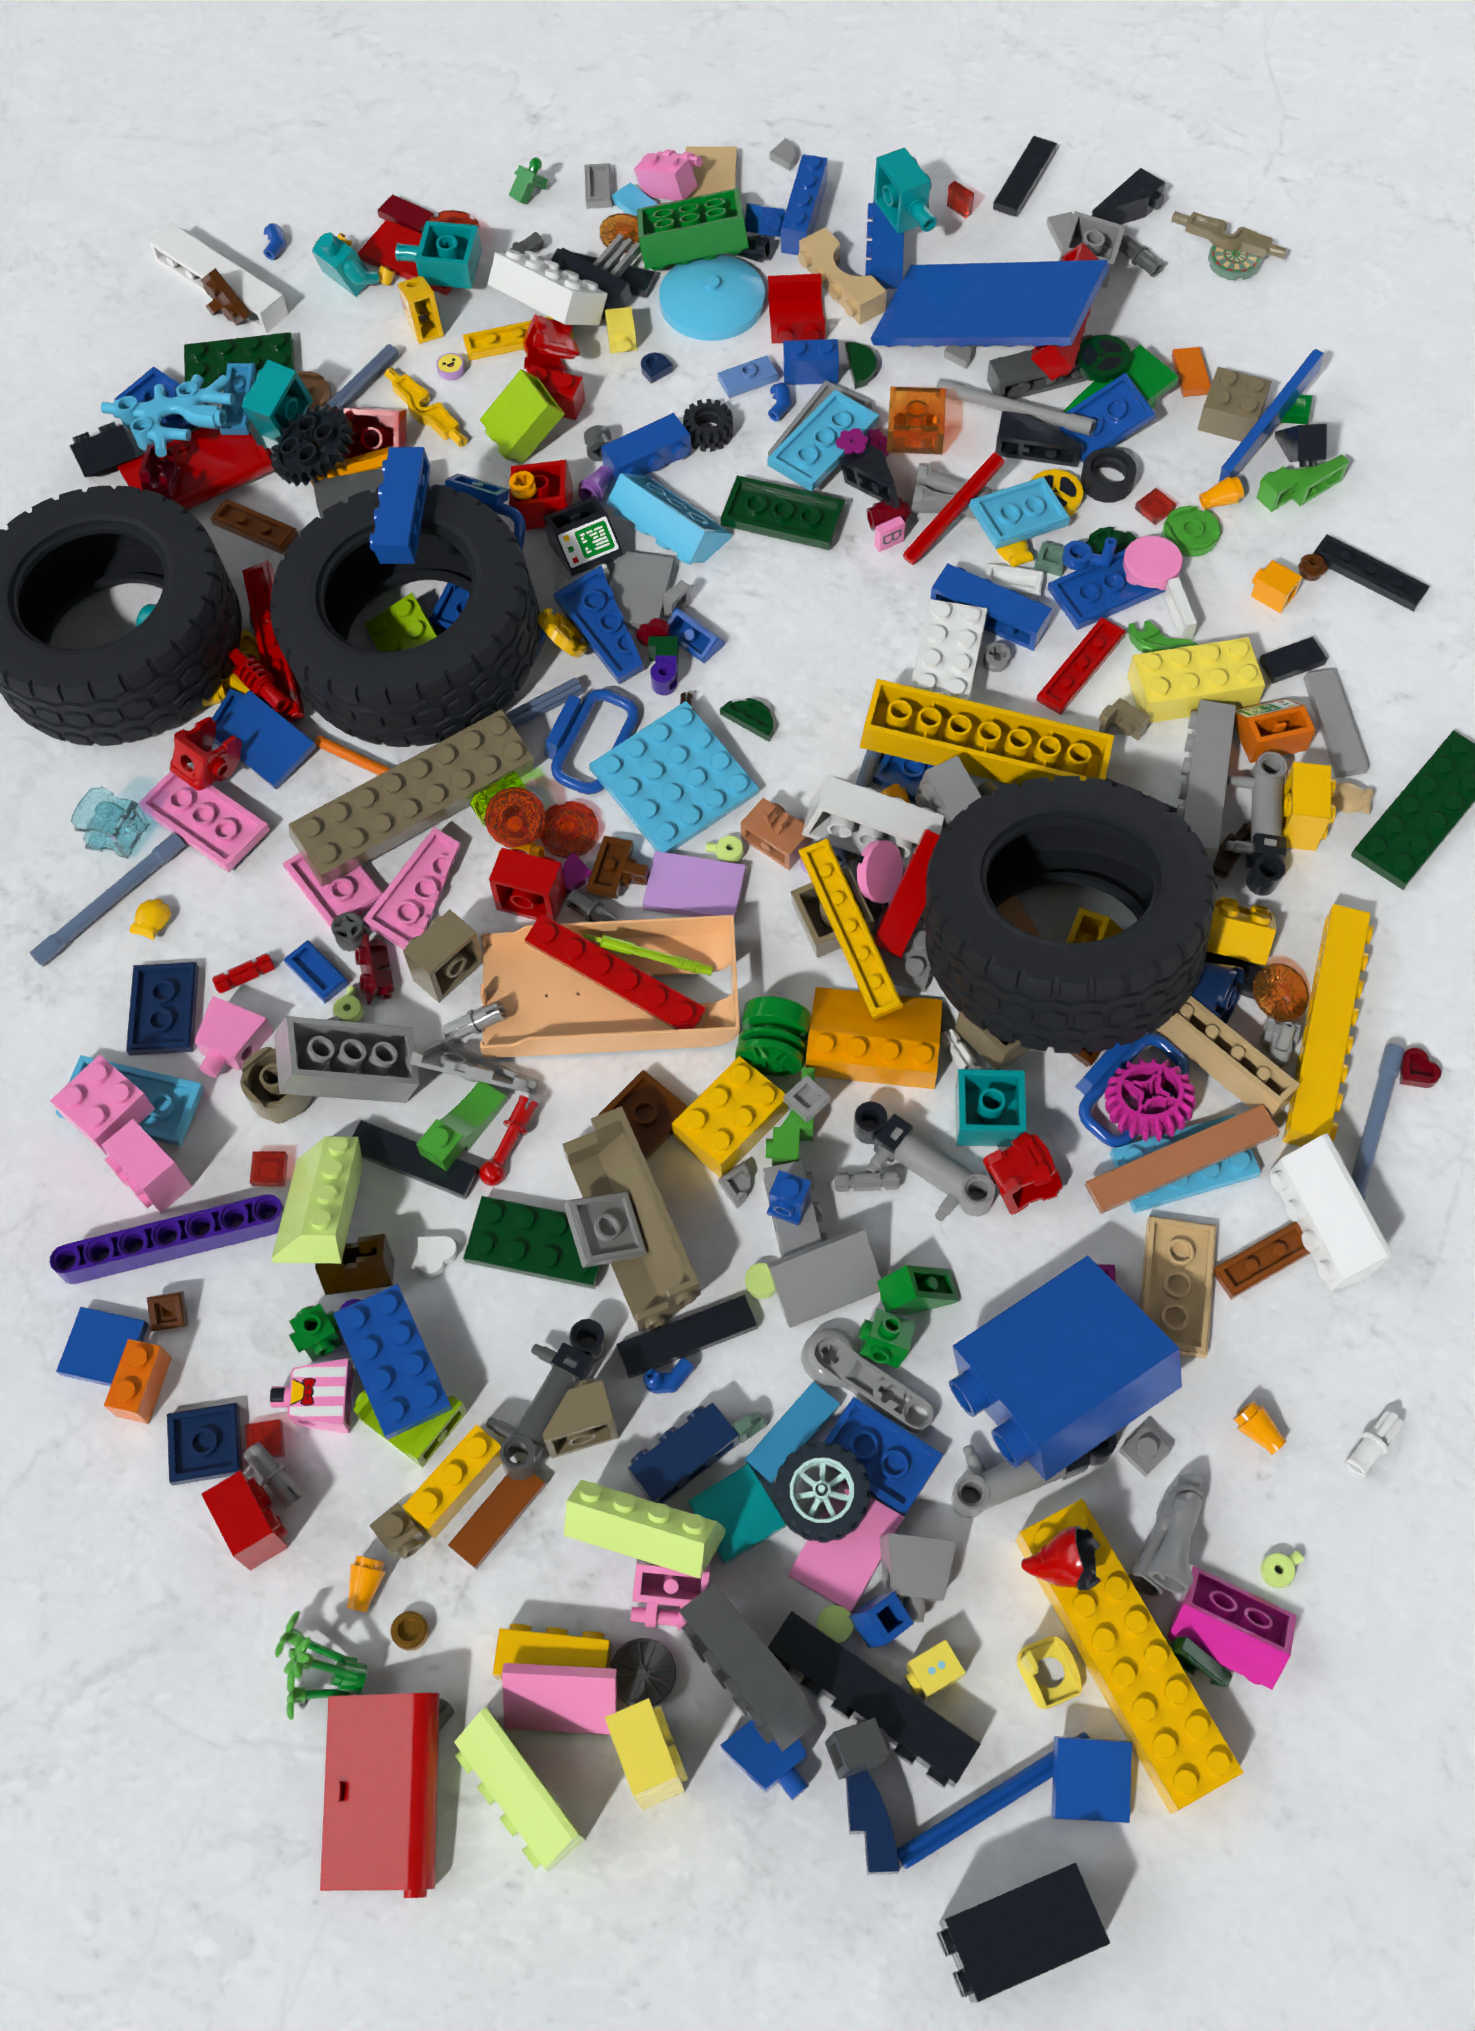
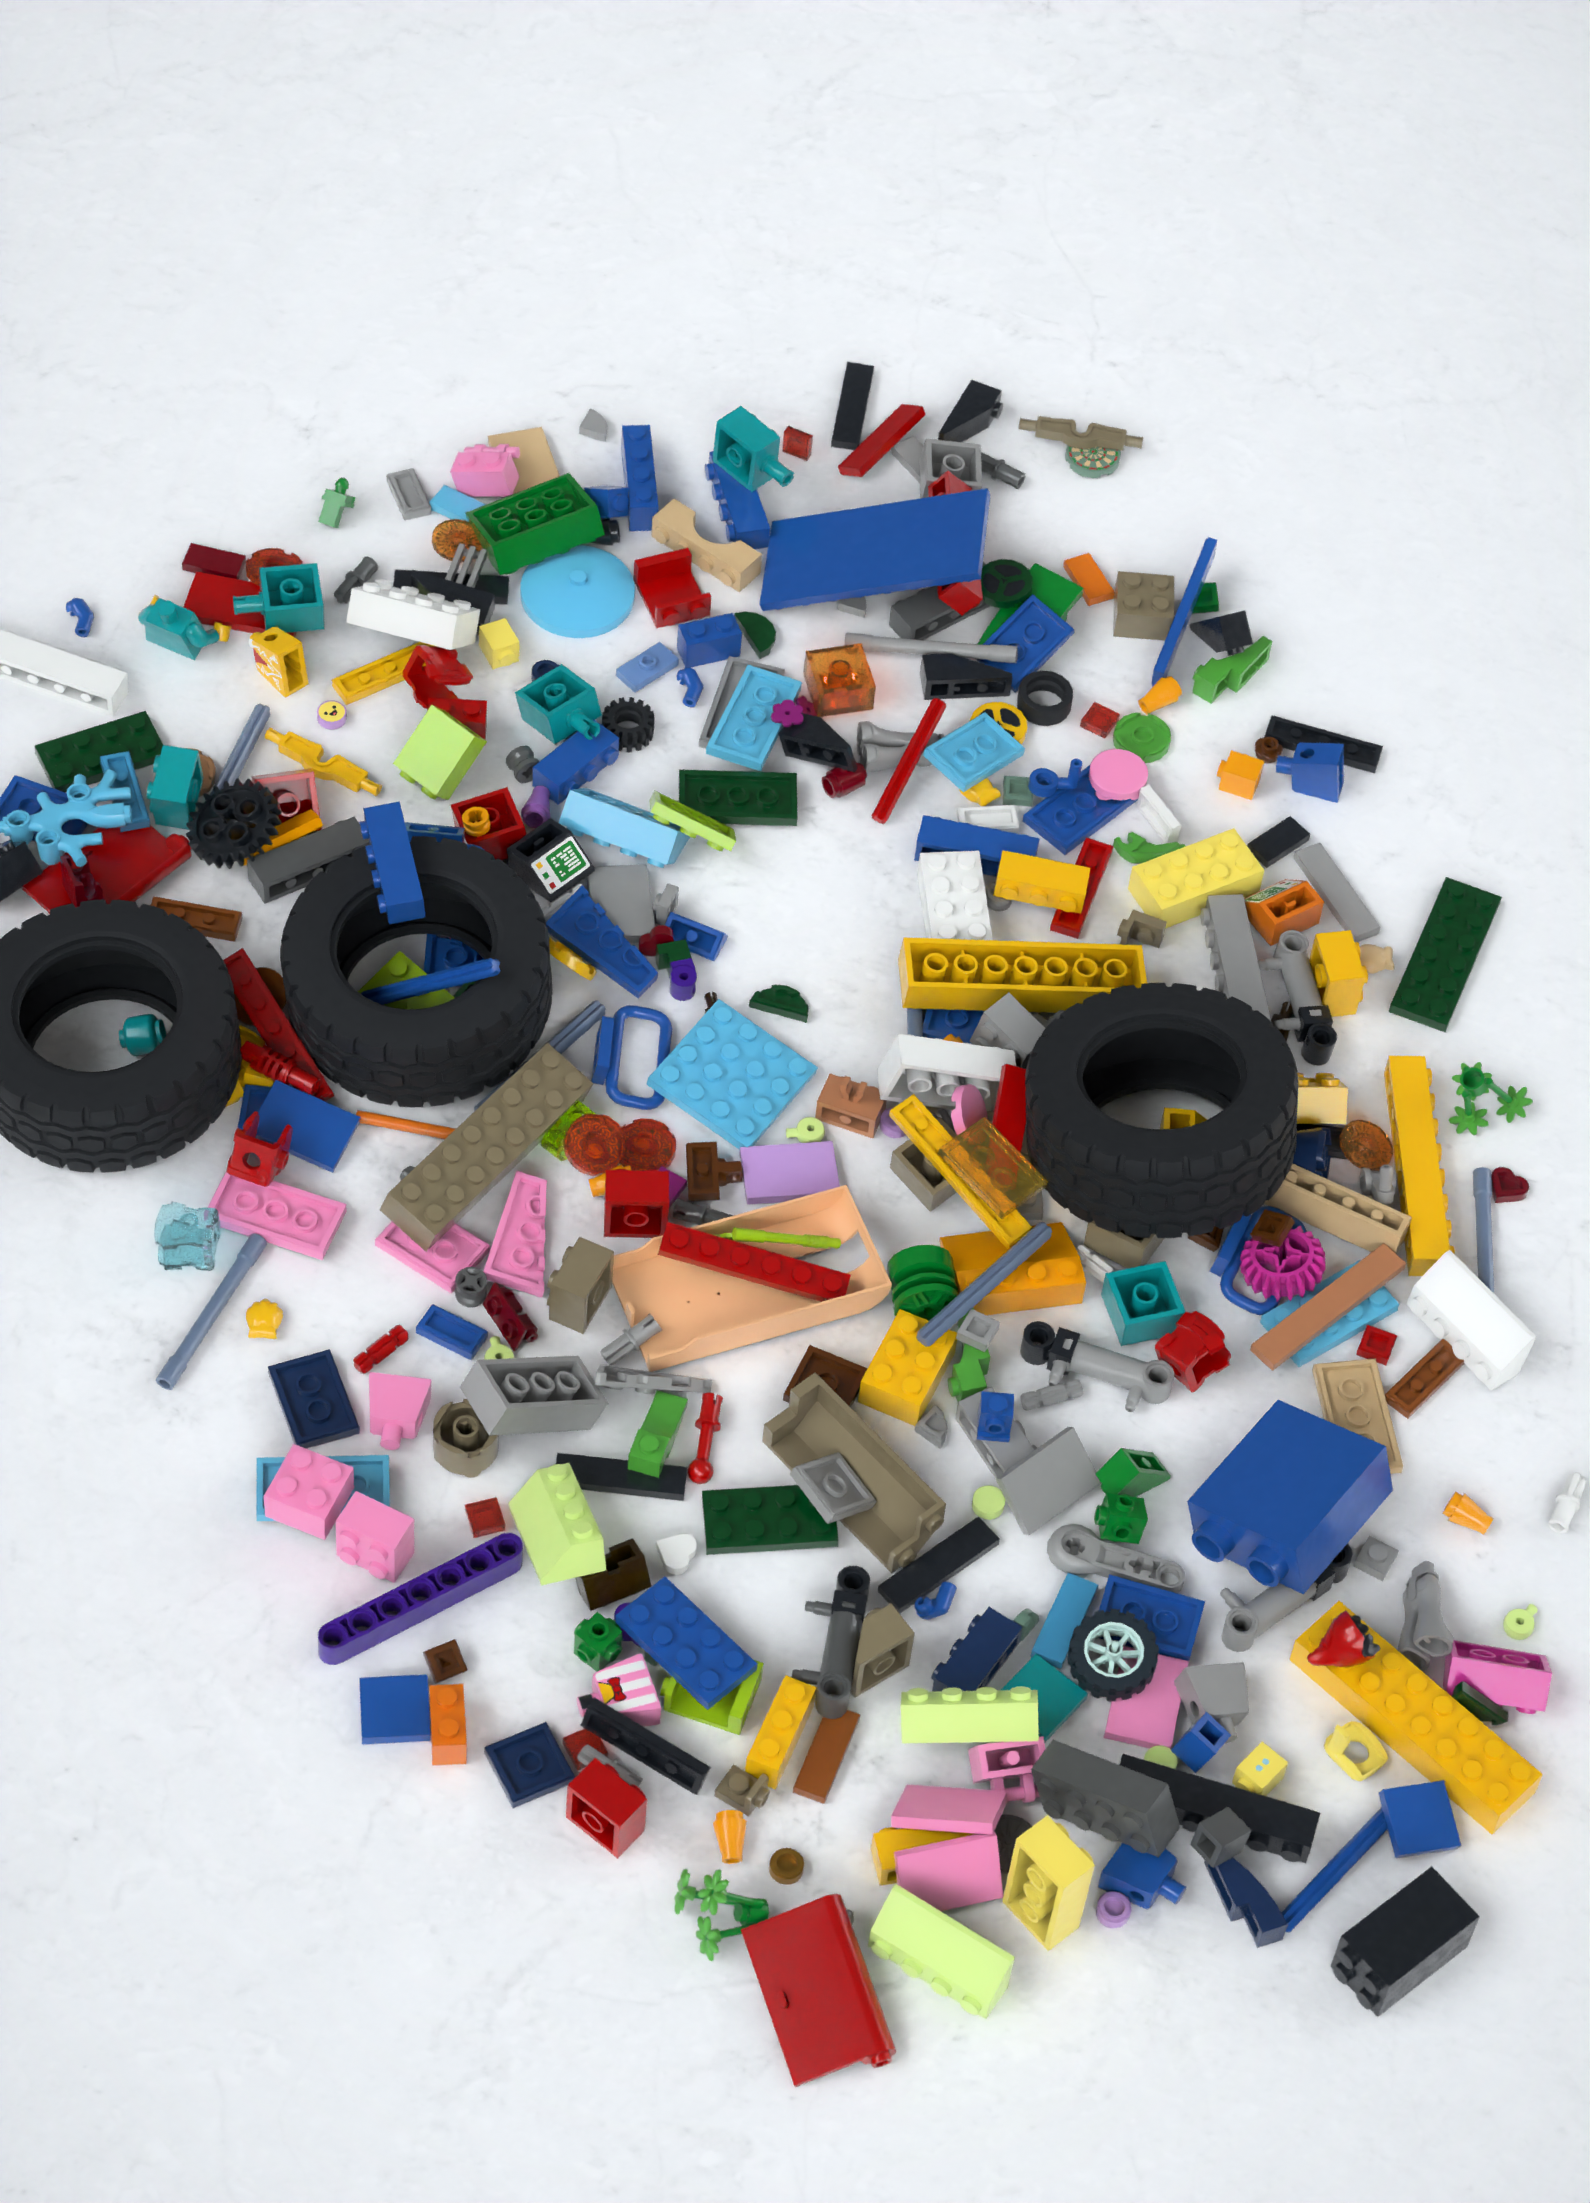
camera: 25 degrees left, 10 degrees down
reddish brown hinge [200,268,251,325] -> none
bright pink tile [874,516,905,552] -> none
dark green tile [1086,527,1137,554] -> none
none -> blue axle [361,958,501,1005]
none -> teal brick [515,664,602,744]
none -> black tile [580,1697,711,1795]
none -> lime plate [649,790,736,852]
none -> red tile [838,404,925,477]
none -> bright pink tile [891,1785,1007,1835]
none -> sand blue axle [917,1222,1052,1347]
none -> clear yellow tile [938,1117,1048,1219]
none -> yellow brick [993,850,1090,914]
none -> lavender tile [1096,1891,1131,1928]
none -> reddish brown tile [1250,1209,1295,1248]
none -> blue torso [1276,742,1344,803]
none -> red tile [1356,1325,1397,1366]
none -> bright green plant [1449,1062,1533,1136]

